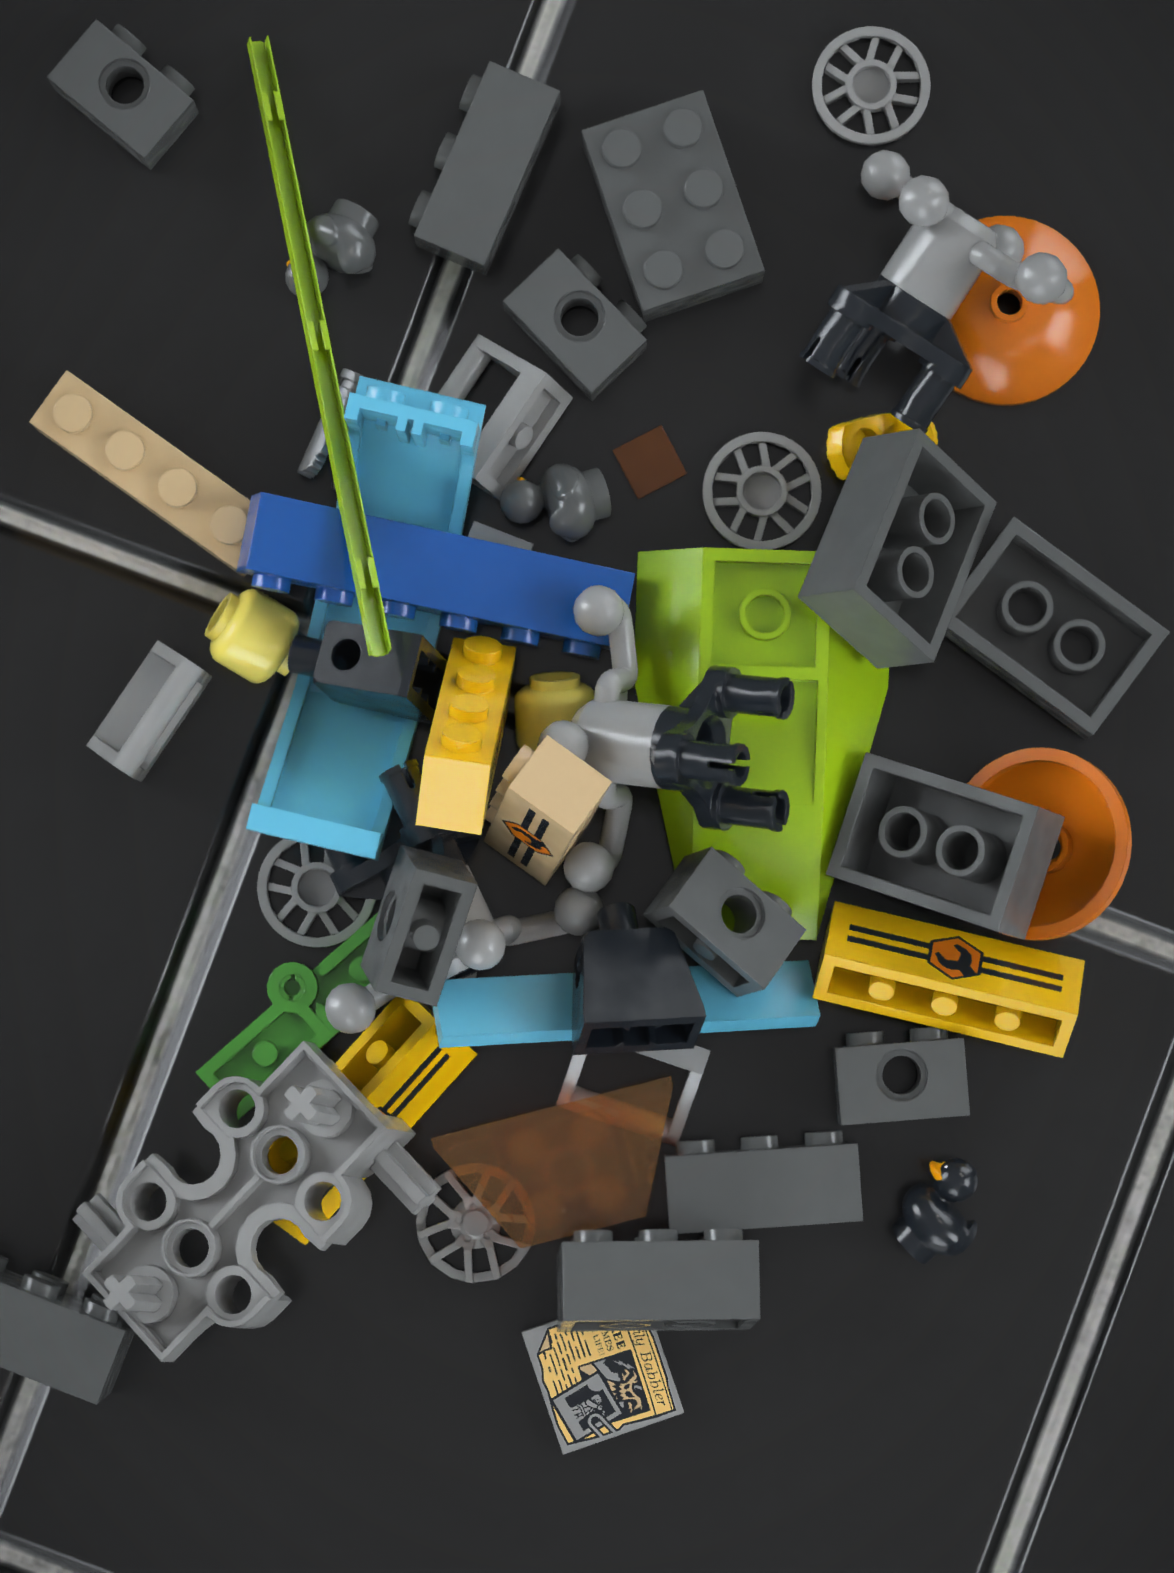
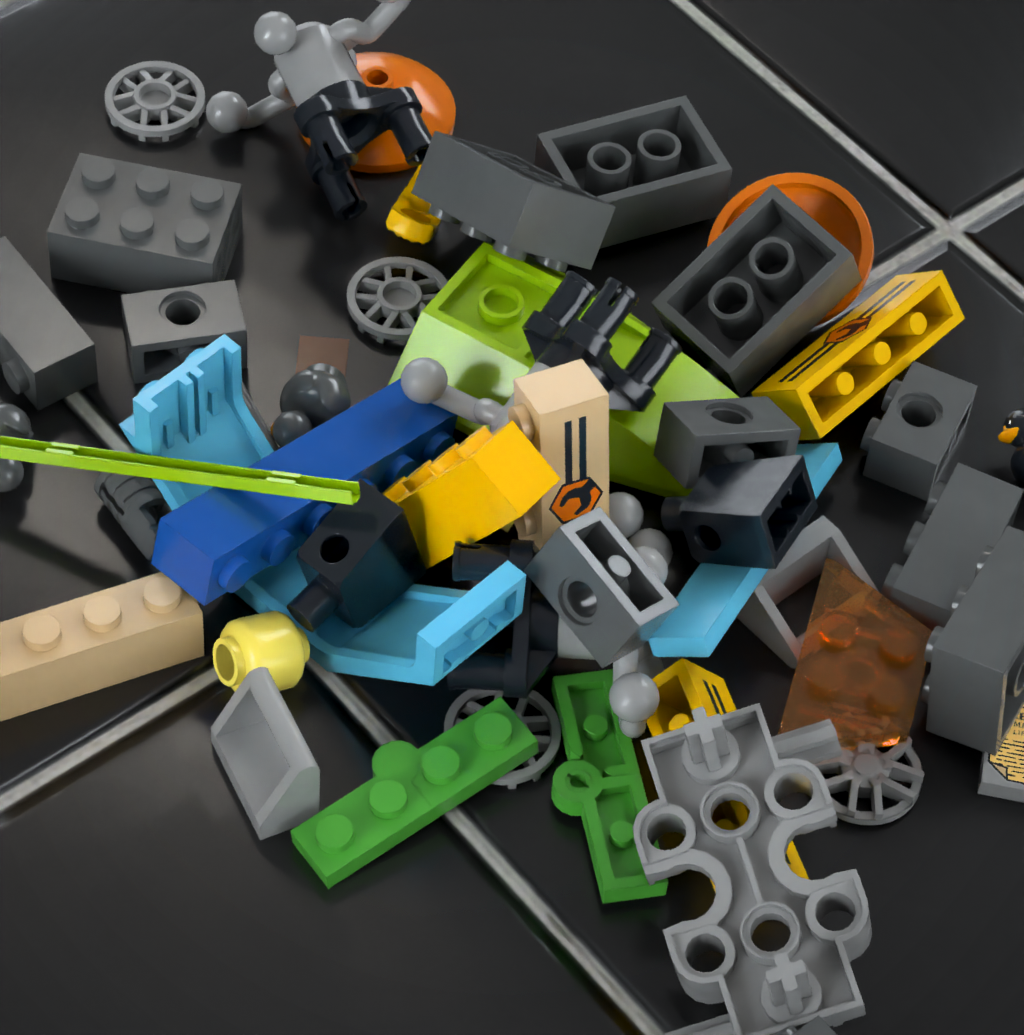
camera: 70 degrees left, 35 degrees down
none -> bright green hinge [290,696,539,889]

